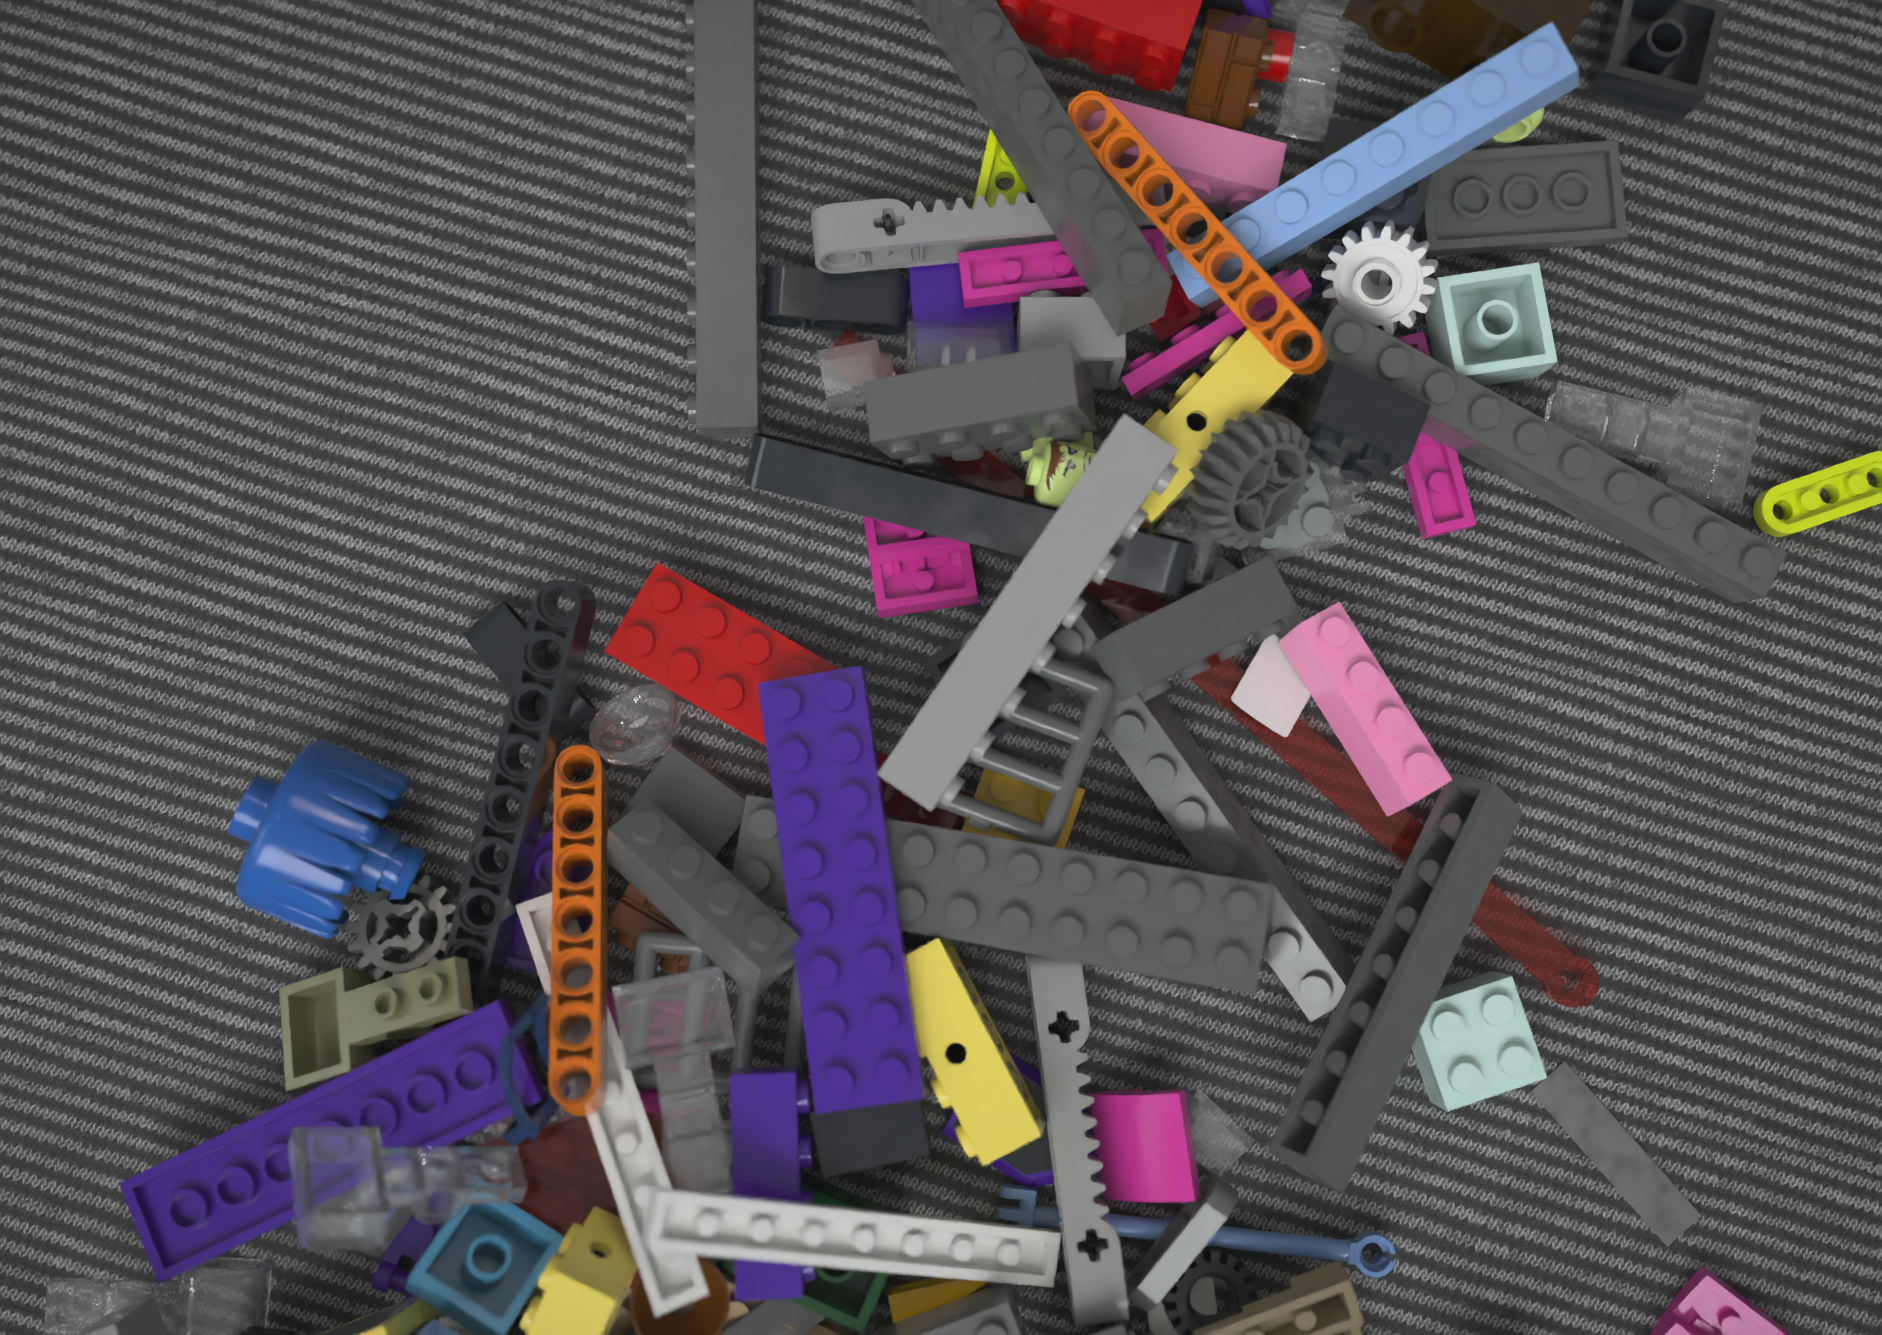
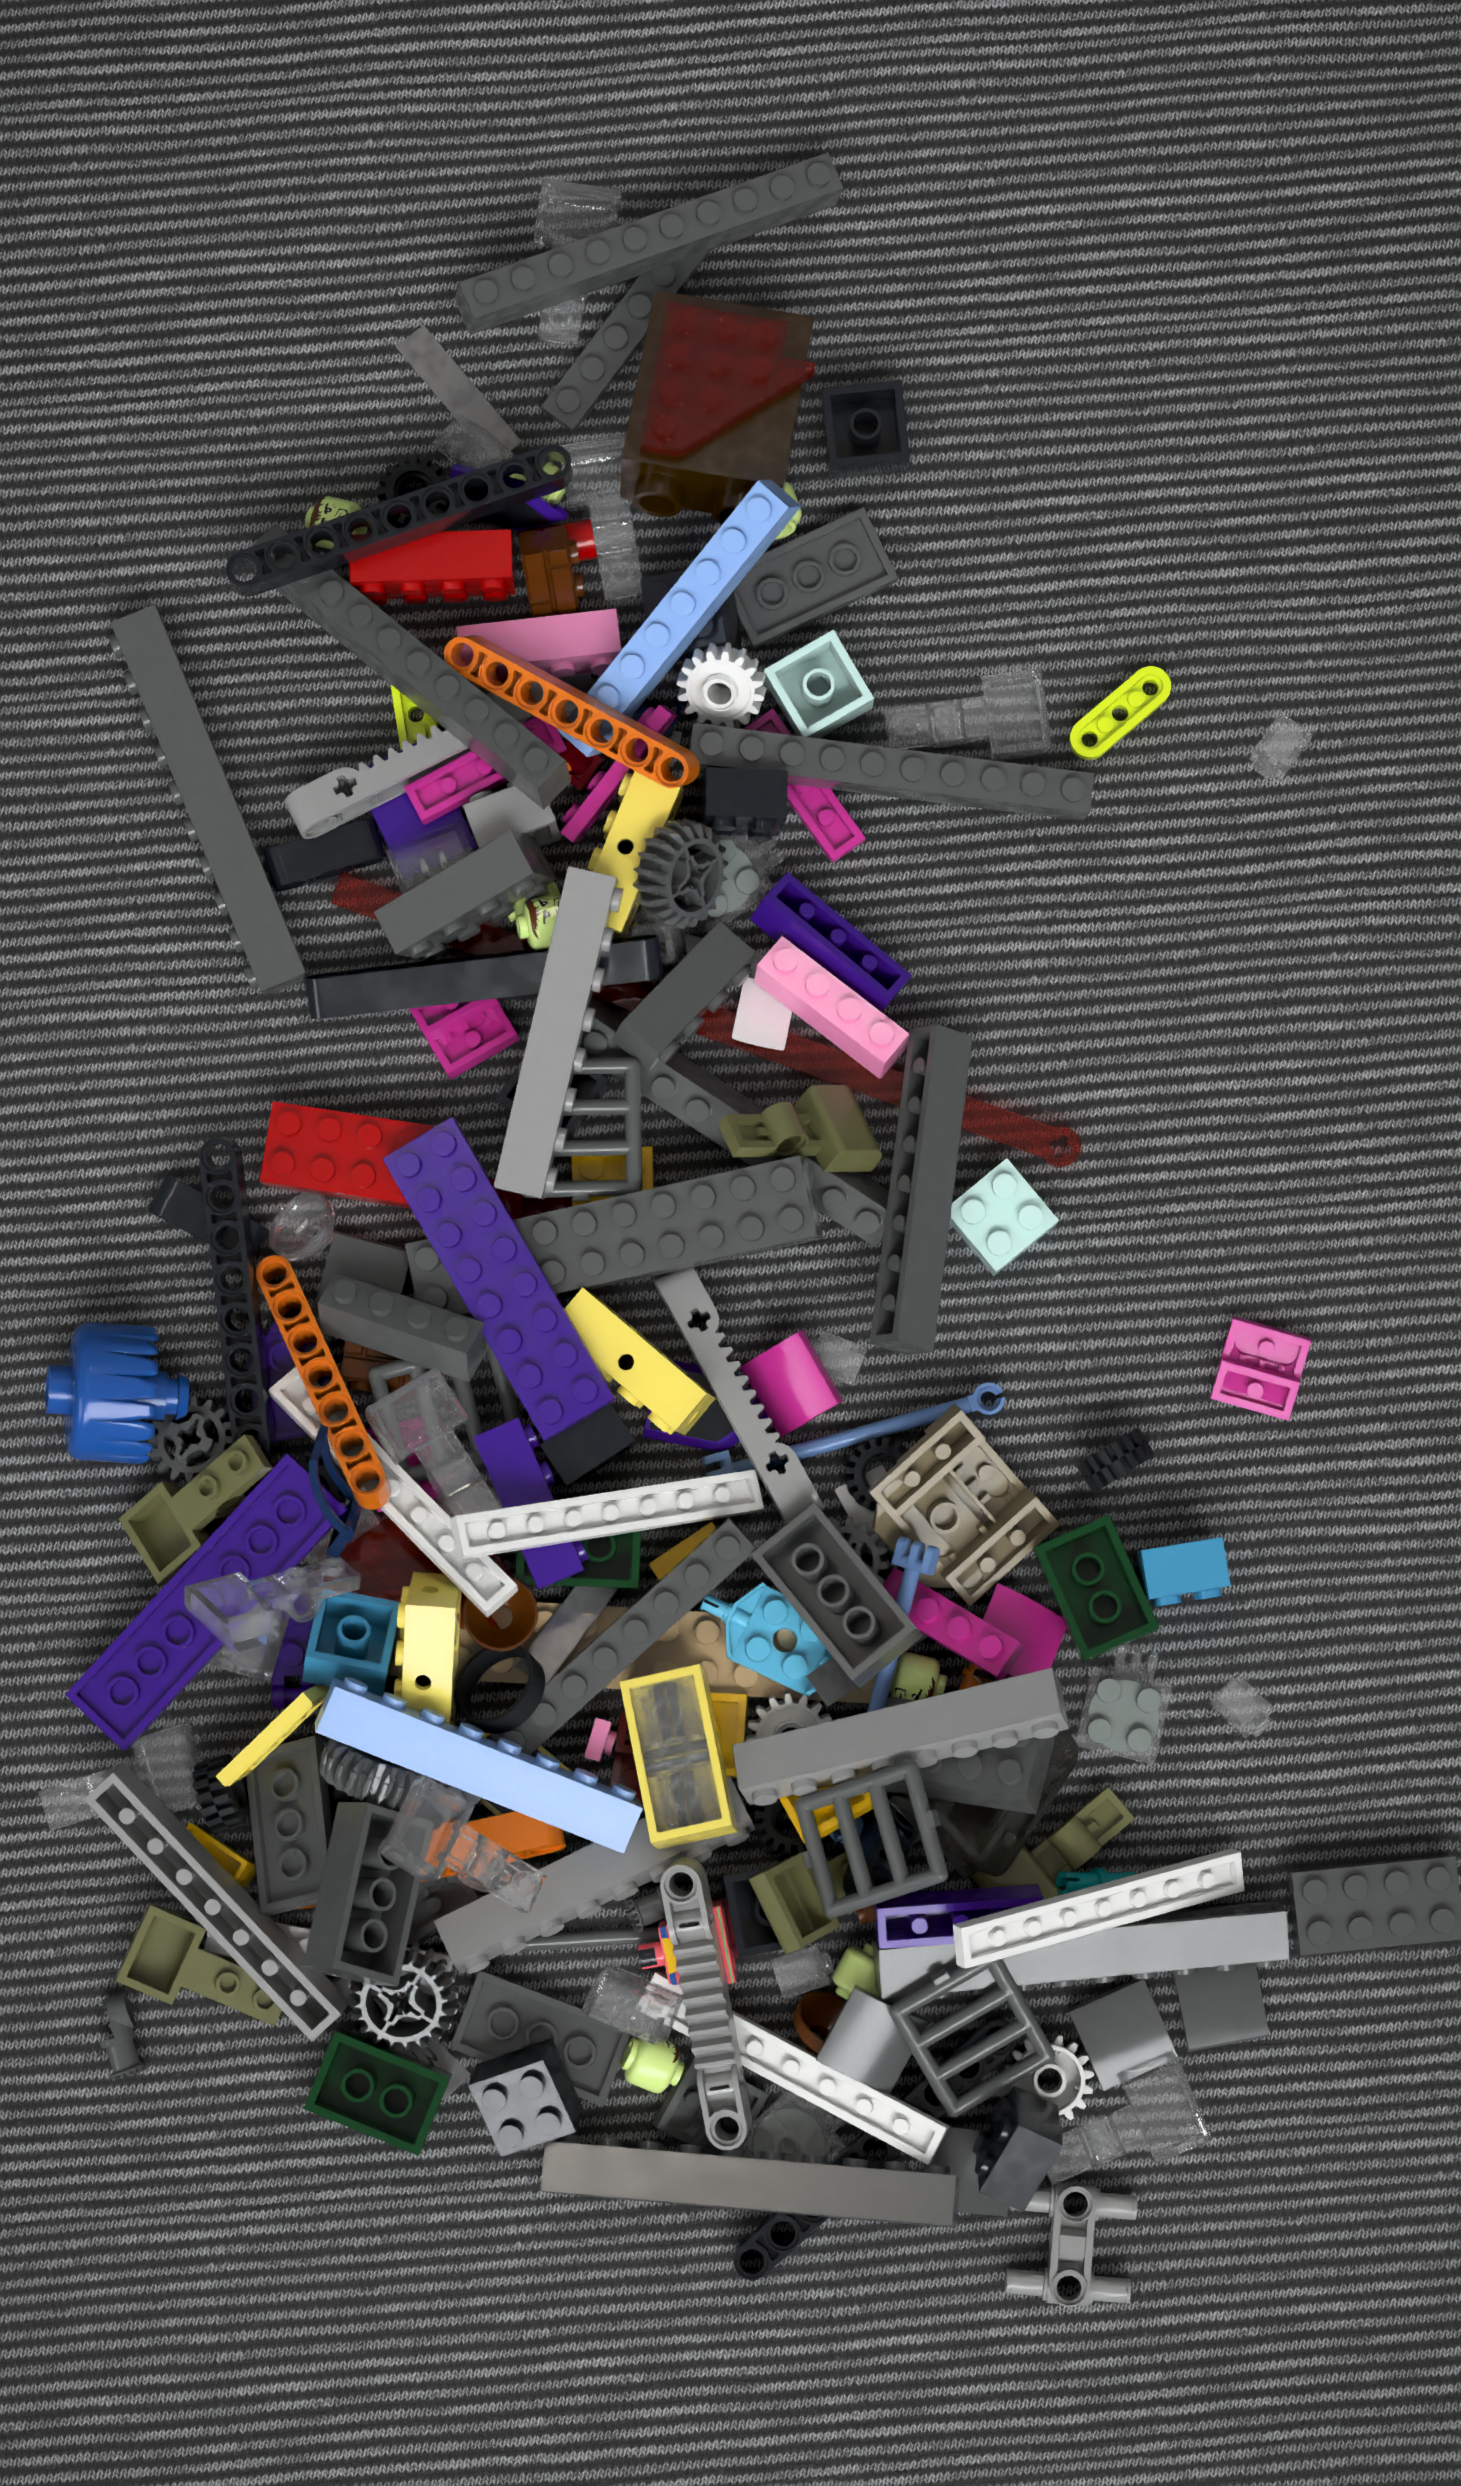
camera: 20 degrees left, 0 degrees up
clear brick [817,339,895,412] -> none
dark grey beam [1125,1174,1238,1312] -> none
flat silver sticker [1531,1061,1701,1247] -> none
none -> olive plate [718,1085,882,1172]
none -> dark purple brick [750,872,912,1012]

